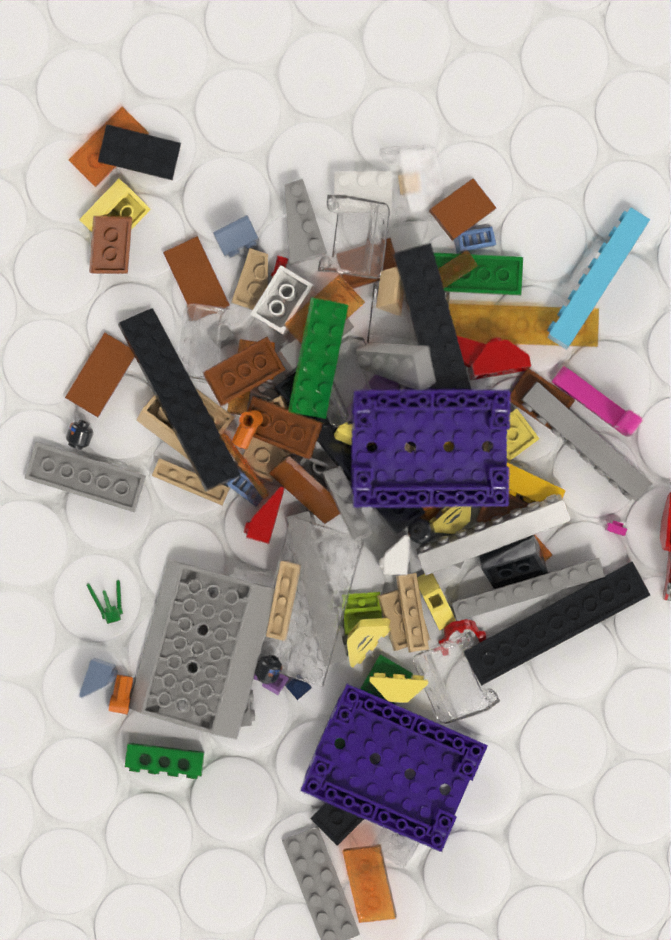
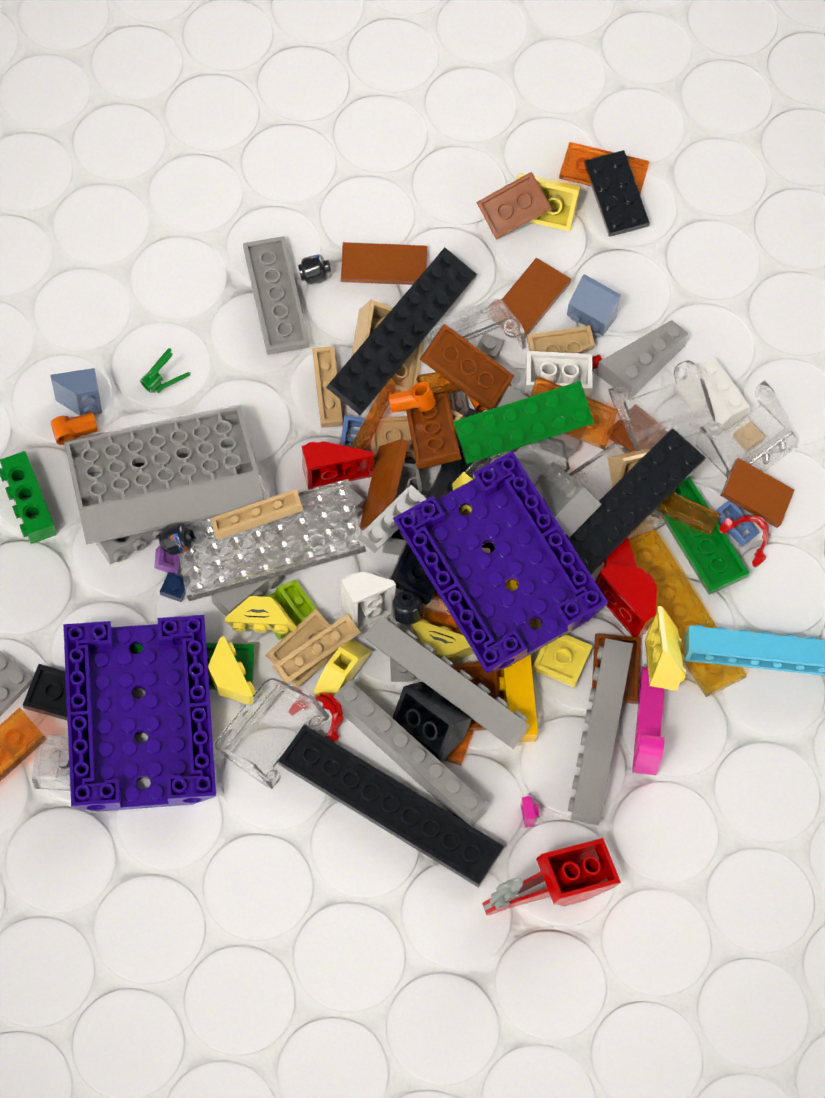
camera: 60 degrees right, 25 degrees down
none -> light yellow slope [645,606,686,691]
none -> red helmet [719,515,769,568]

